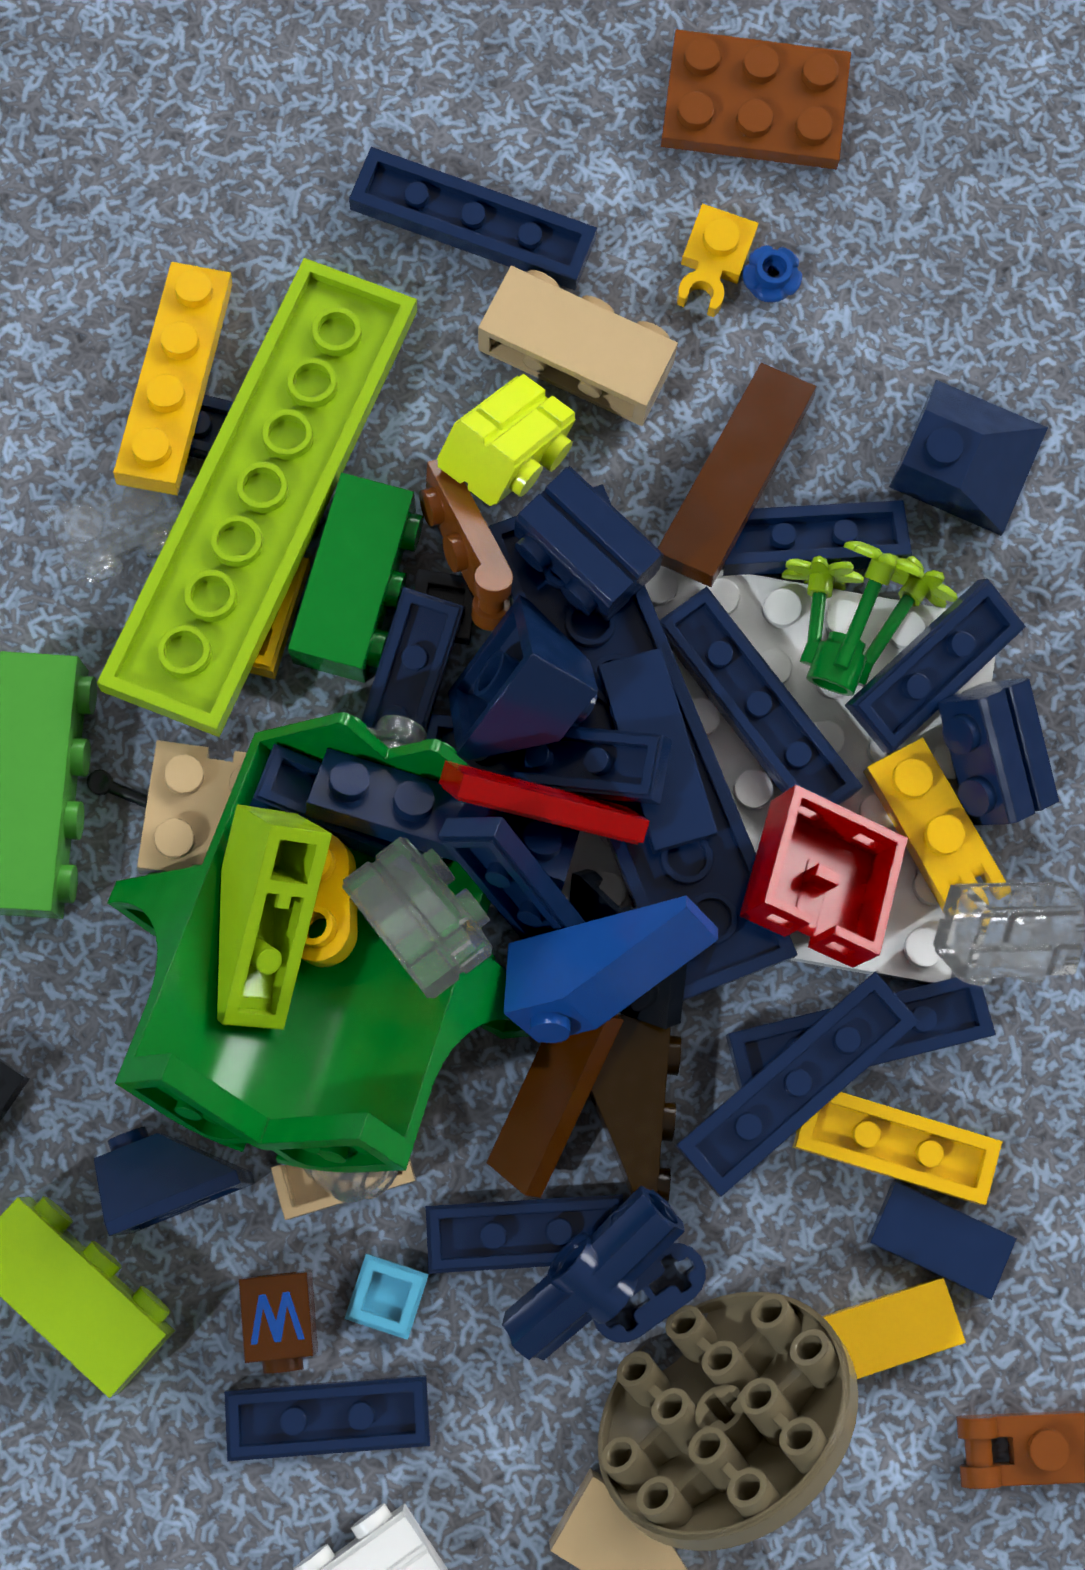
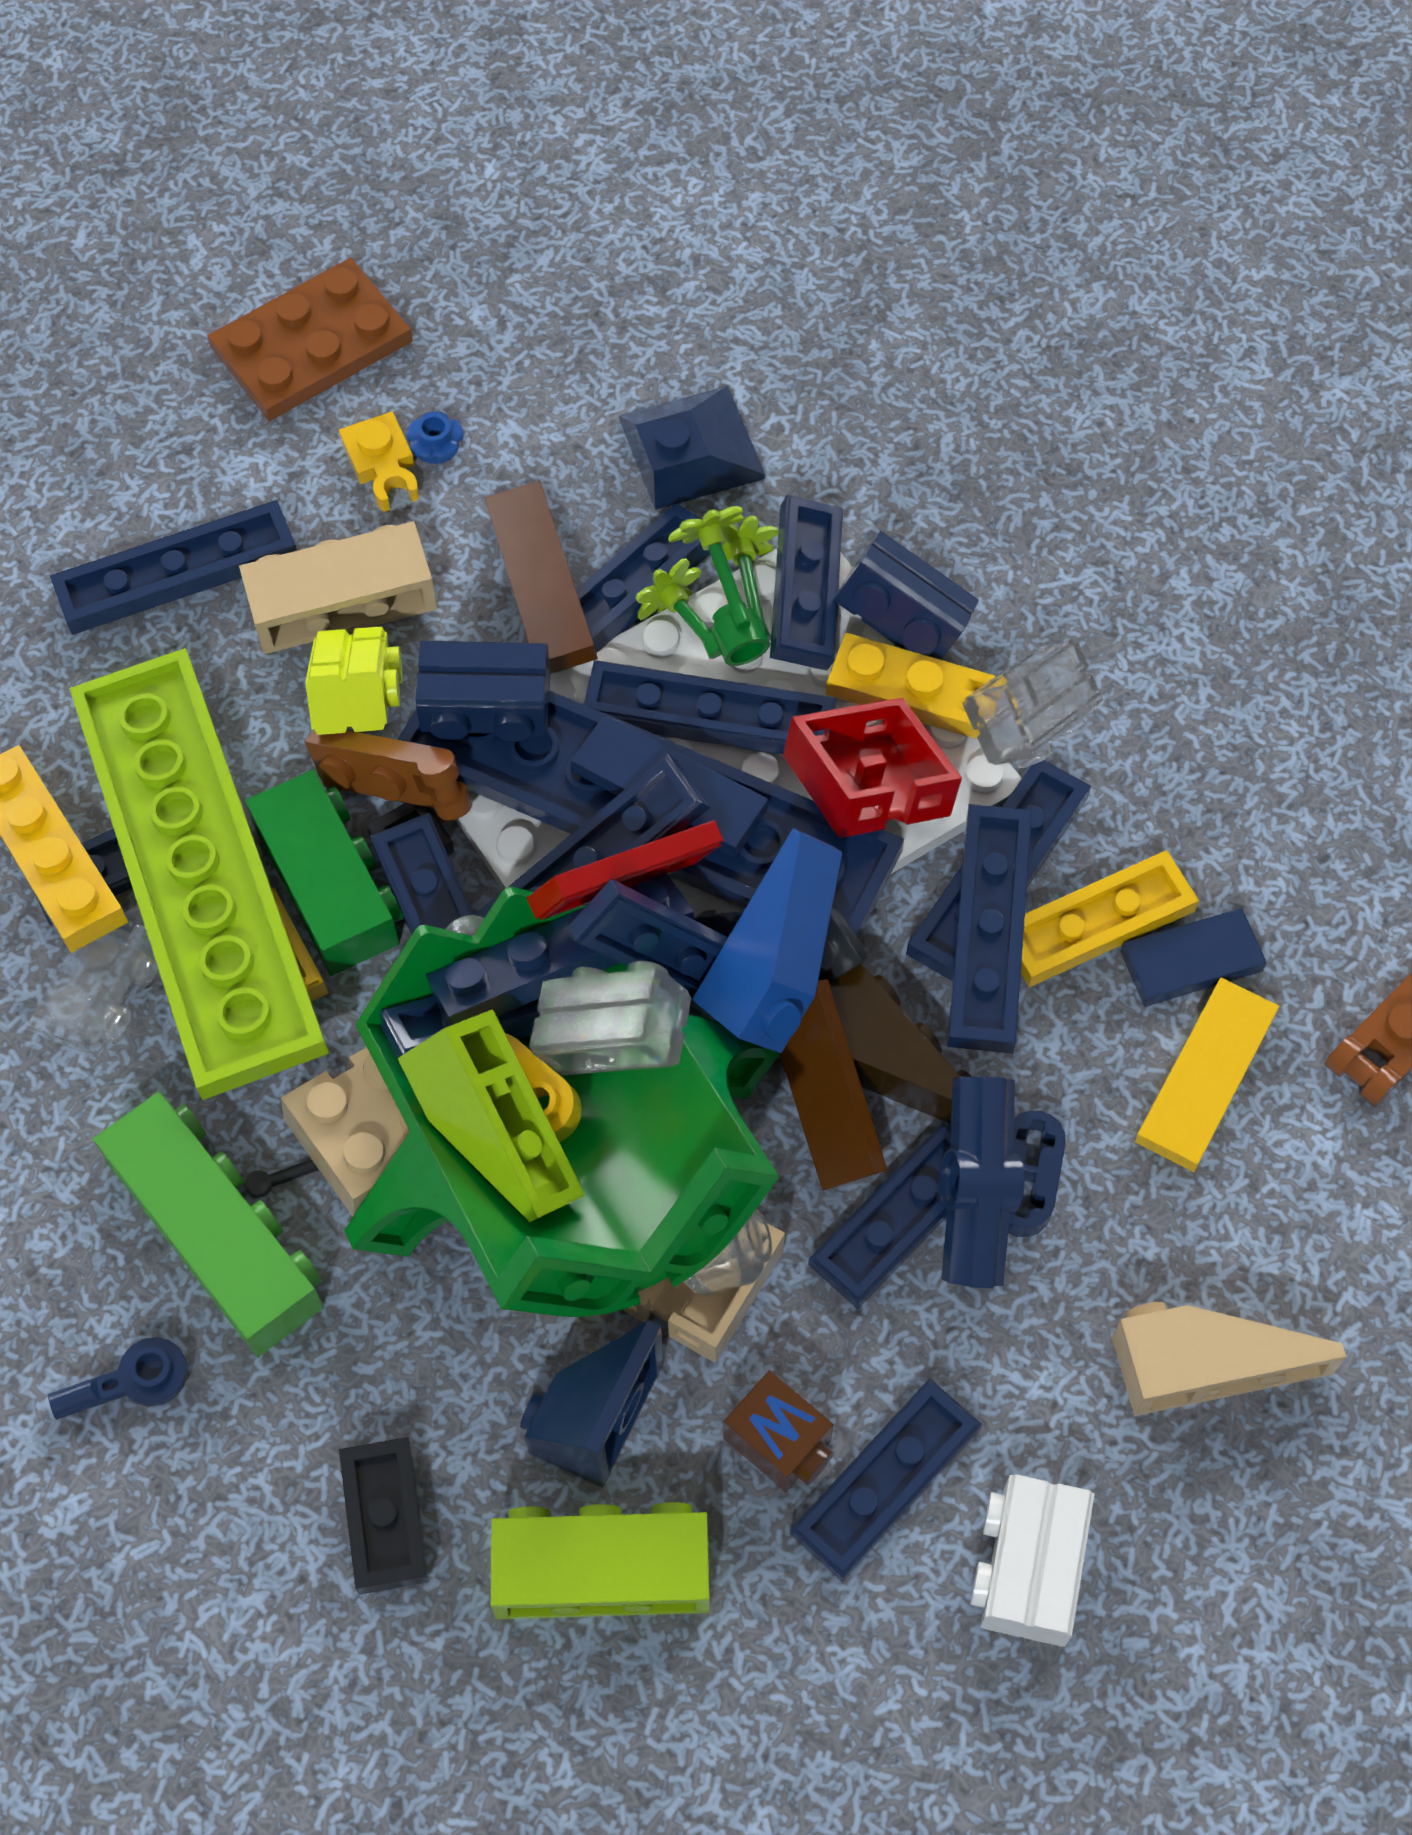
camera: 35 degrees left, 15 degrees down
medium azure tile [344,1253,429,1340] -> none
dark blue slope [448,595,598,760] -> none
dark tan bracket [598,1291,858,1551] -> none

